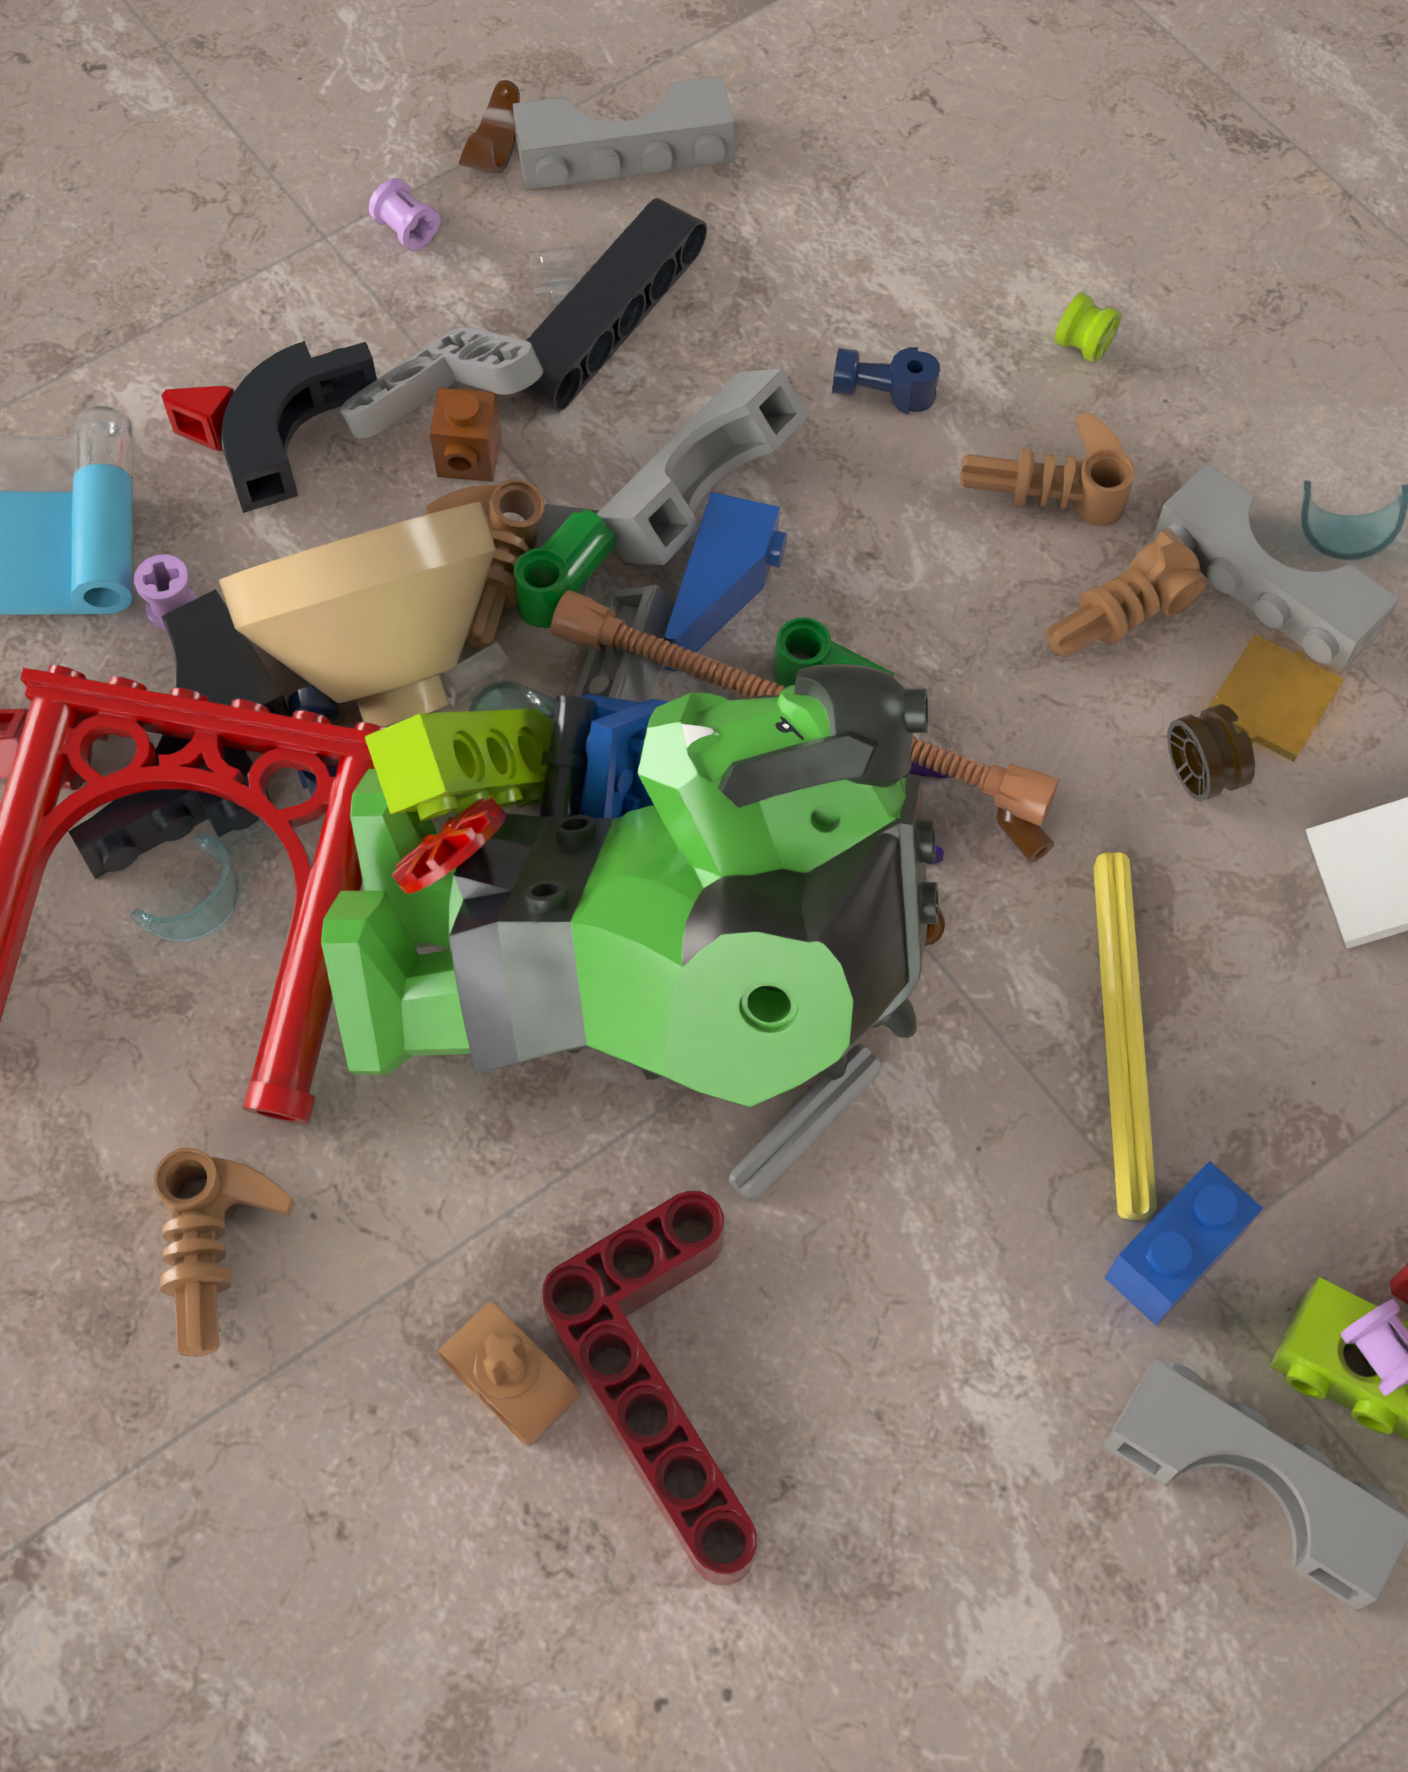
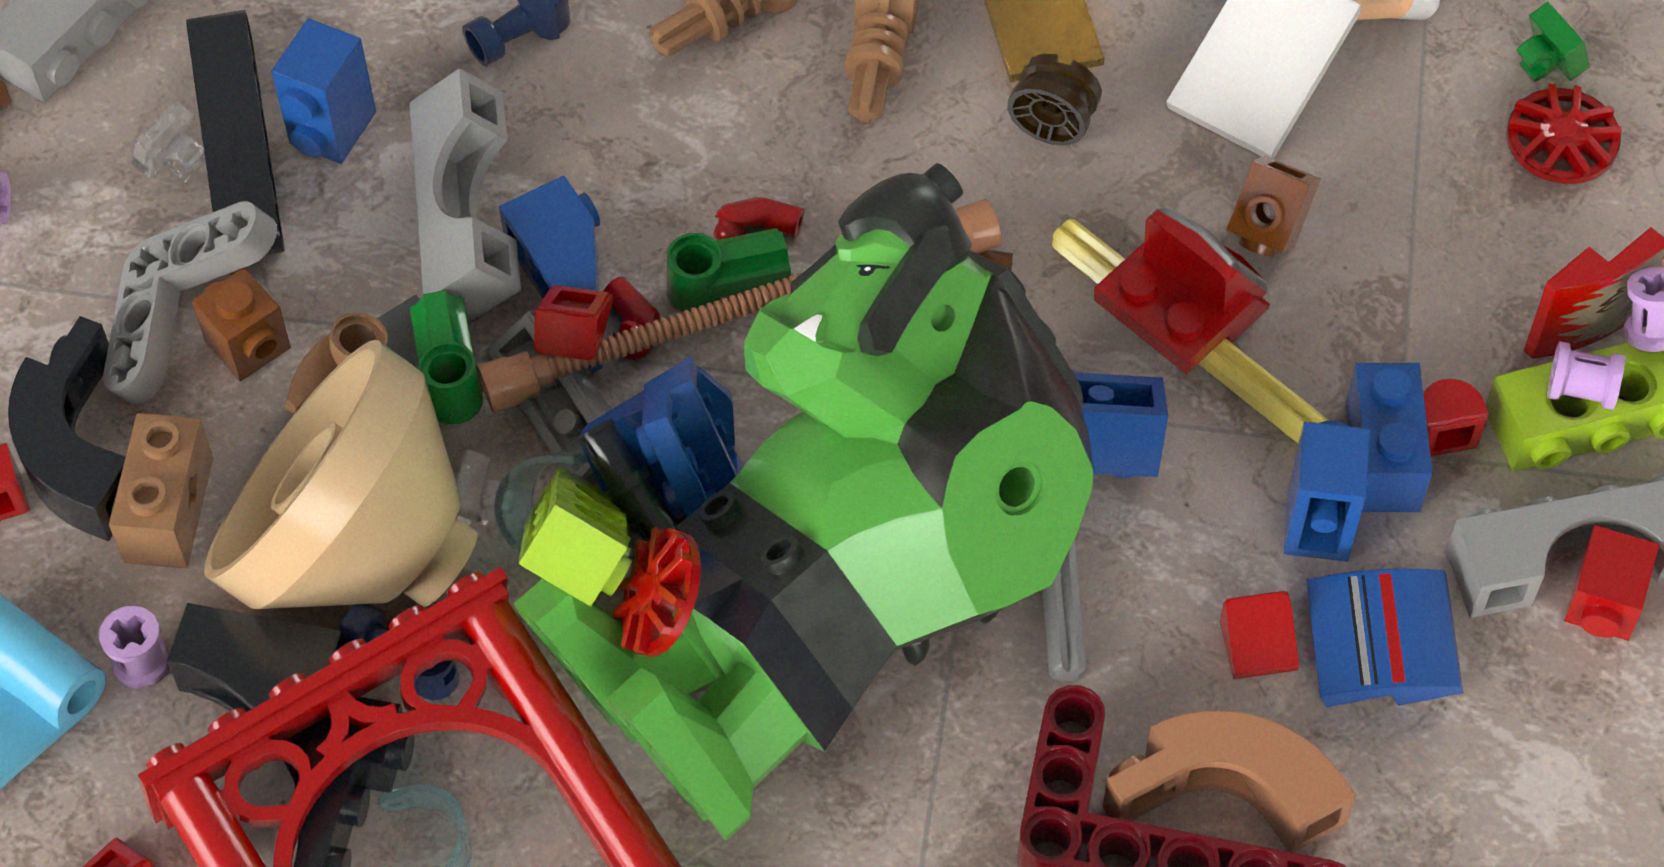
camera: 45 degrees left, 5 degrees down
none -> medium nougat brick [109,413,213,569]
none -> blue brick [271,18,376,164]
none -> red slope [534,285,613,360]
none -> red arm [603,277,660,360]
none -> red arm [714,197,805,240]
none -> blue brick [1073,372,1168,478]
none -> red piece [1094,207,1270,375]
none -> nougat arch [1102,710,1356,852]
none -> red slope [1220,591,1299,679]
none -> dark orange brick [1226,156,1321,257]
none -> blue brick [1283,421,1370,562]
none -> blue slope [1306,568,1464,707]
none -> red brick [1423,379,1489,457]
none -> red brick [1564,525,1659,641]

